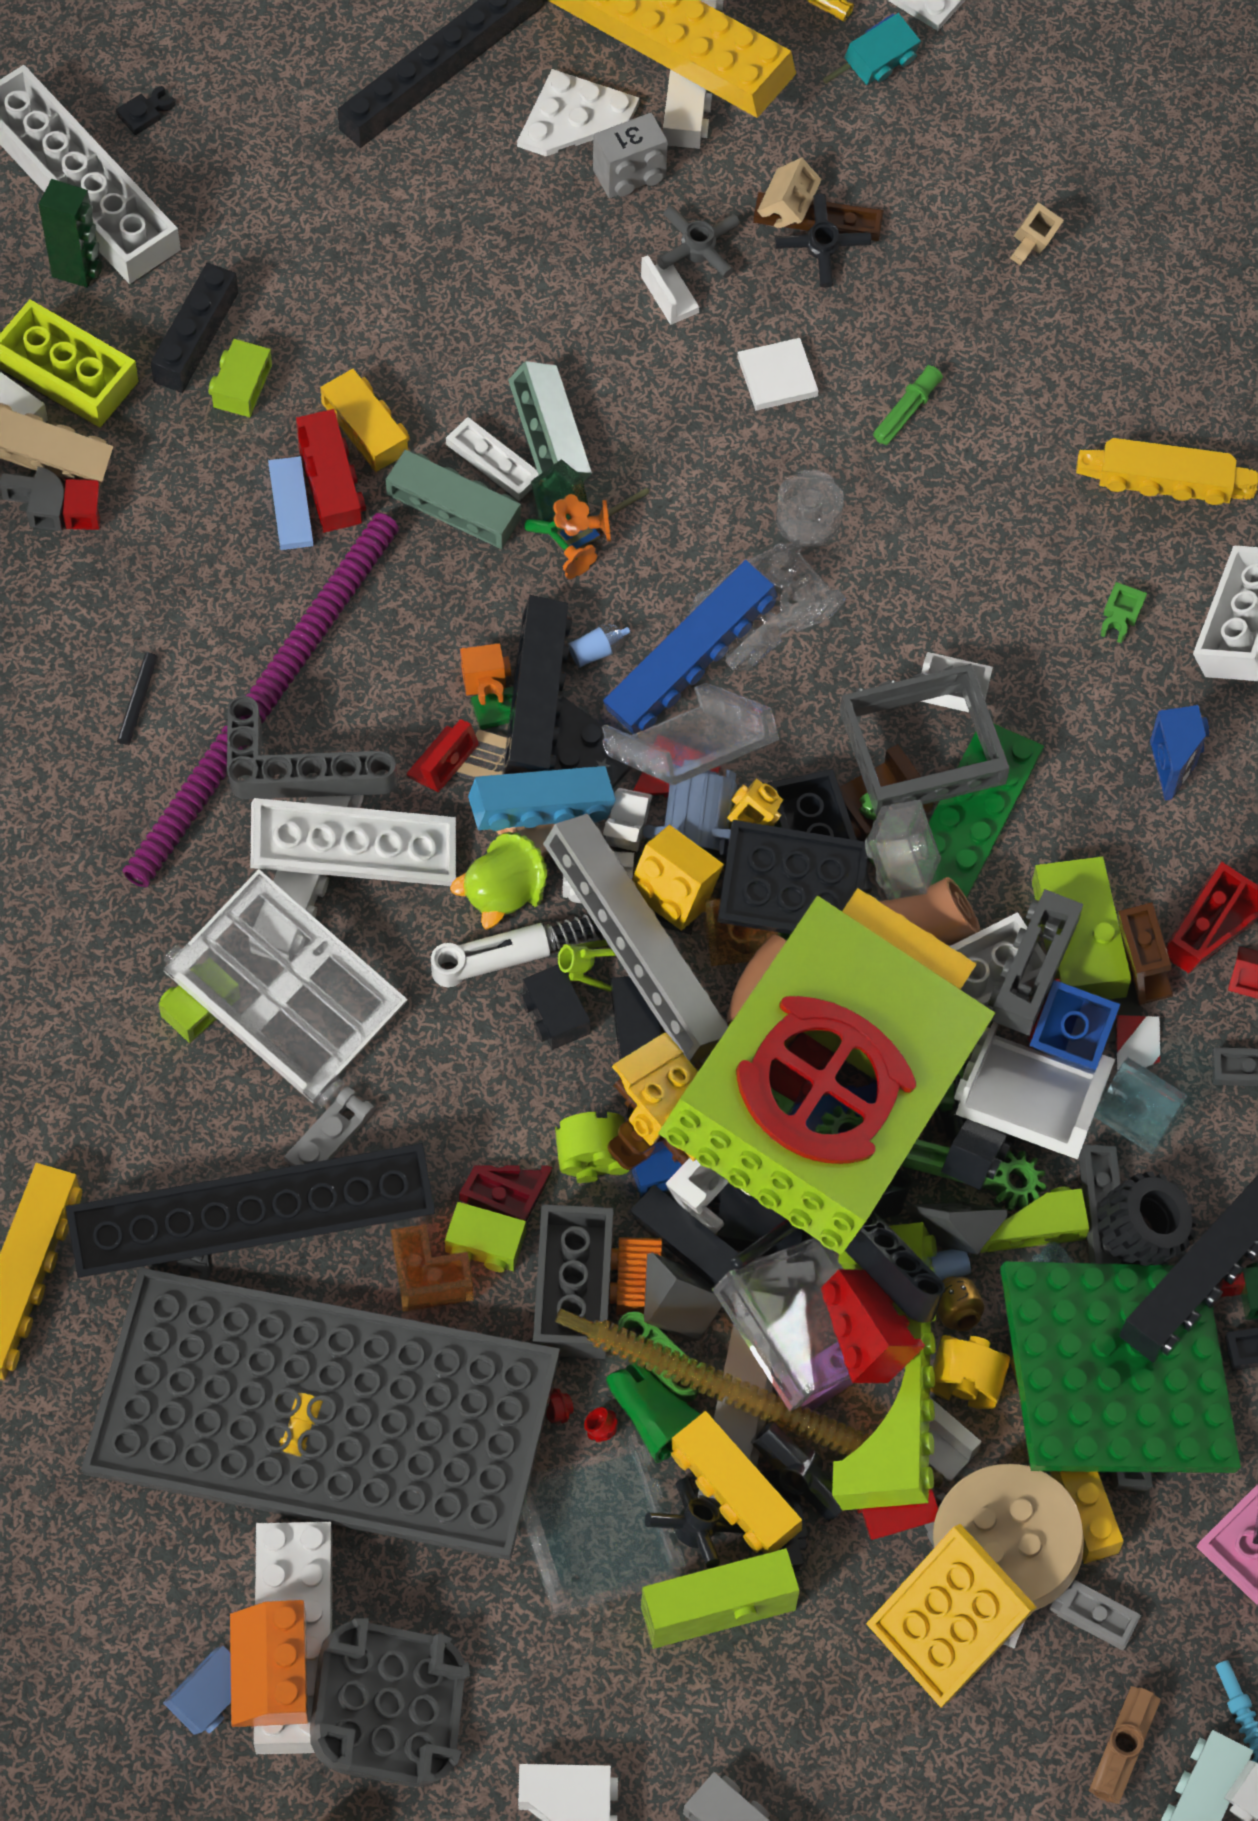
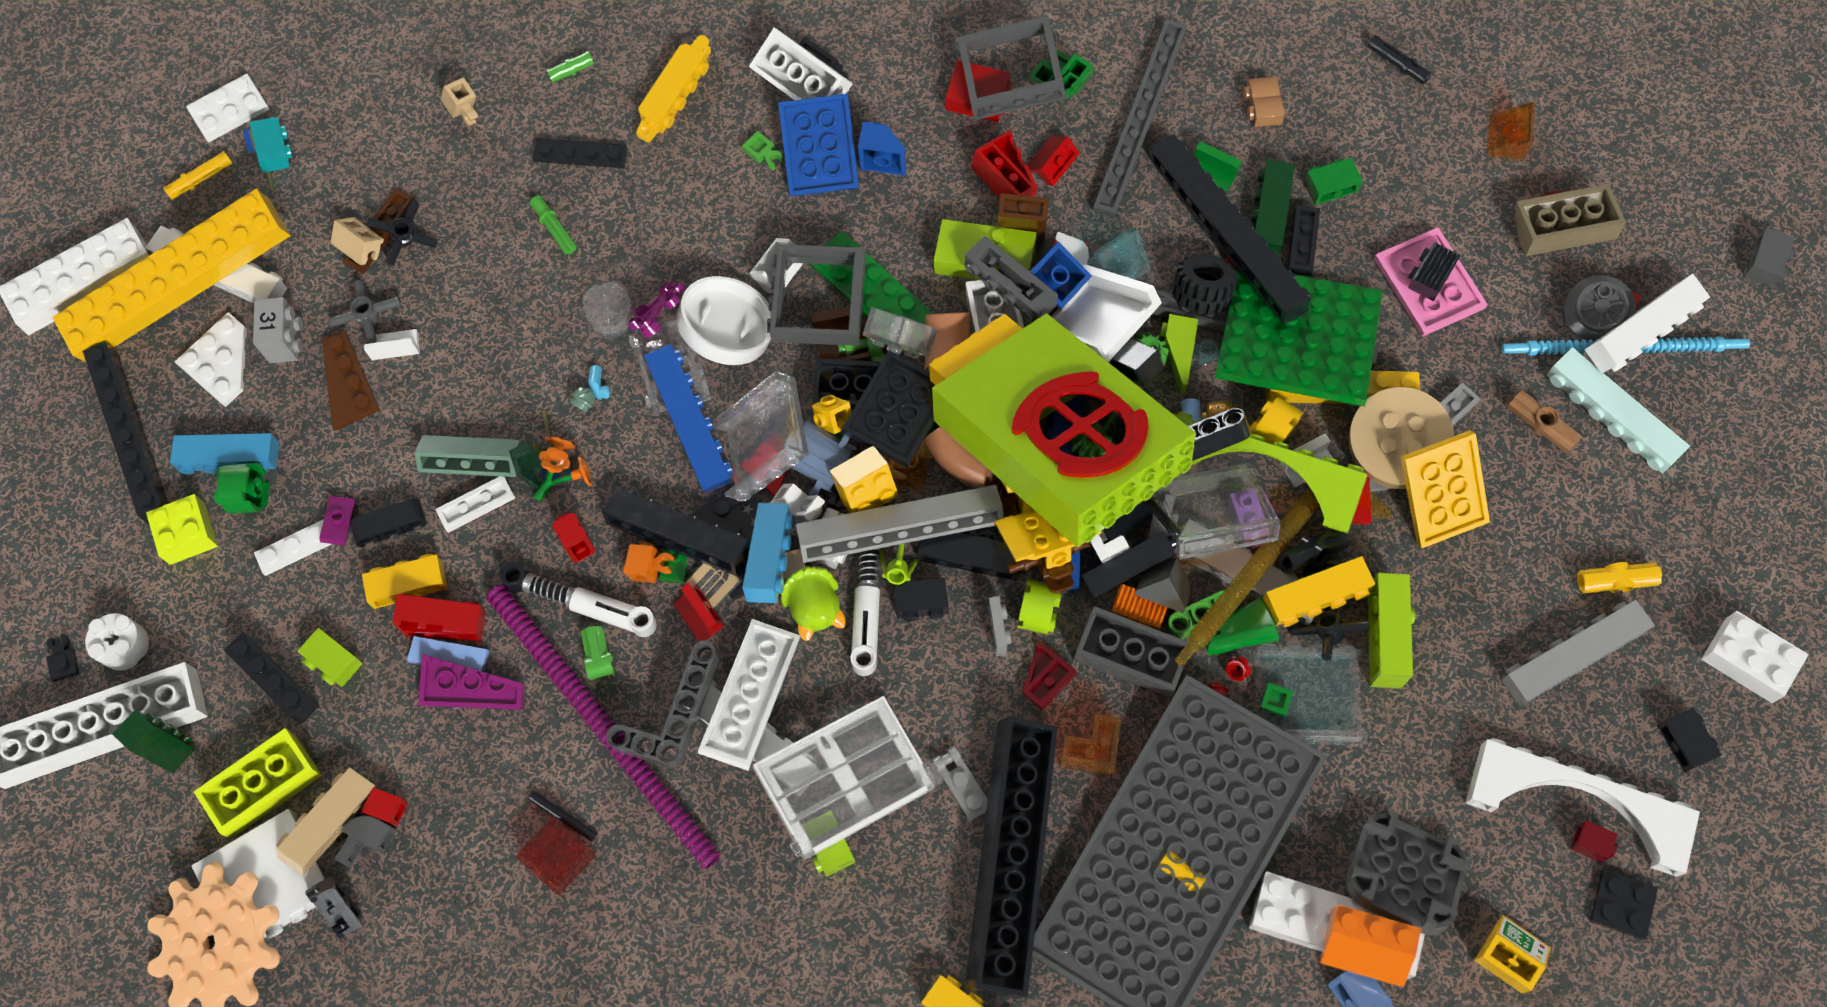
camera: 65 degrees left, 5 degrees up
sand green brick [386,450,521,549] -> none
lime brick [445,1202,526,1273] -> none
light blue piece [568,624,630,668] -> none
white tile [738,338,818,410] -> none
red wedge [821,1269,925,1383] -> none
dark grey slope [906,1201,1007,1254] -> none
none -> white brick [85,613,149,670]
none -> neon yellow brick [146,494,218,565]
none -> dark azure brick [170,433,279,475]
none -> green brick [214,463,270,514]
none -> white plate [254,519,331,576]
none -> magenta plate [319,496,356,546]
none -> reddish brown wing [322,330,380,431]
none -> black beam [350,498,427,547]
none -> magenta wing [418,654,525,710]
none -> piece [499,562,657,637]
none -> clear red brick [515,816,596,896]
none -> black plate [532,138,628,169]
none -> bright green pin [547,51,594,83]
none -> red brick [552,513,596,563]
none -> sand green plate [570,388,595,412]
none -> bright green piece [581,626,615,680]
none -> medium azure arm [588,365,610,400]
none -> magenta plant [627,281,686,339]
none -> white piece [676,276,772,365]
none -> blue plate [778,93,860,197]
none -> light grey plate [989,596,1011,657]
none -> green plate [1260,683,1293,718]
none -> clear yellow tile [1370,494,1392,519]

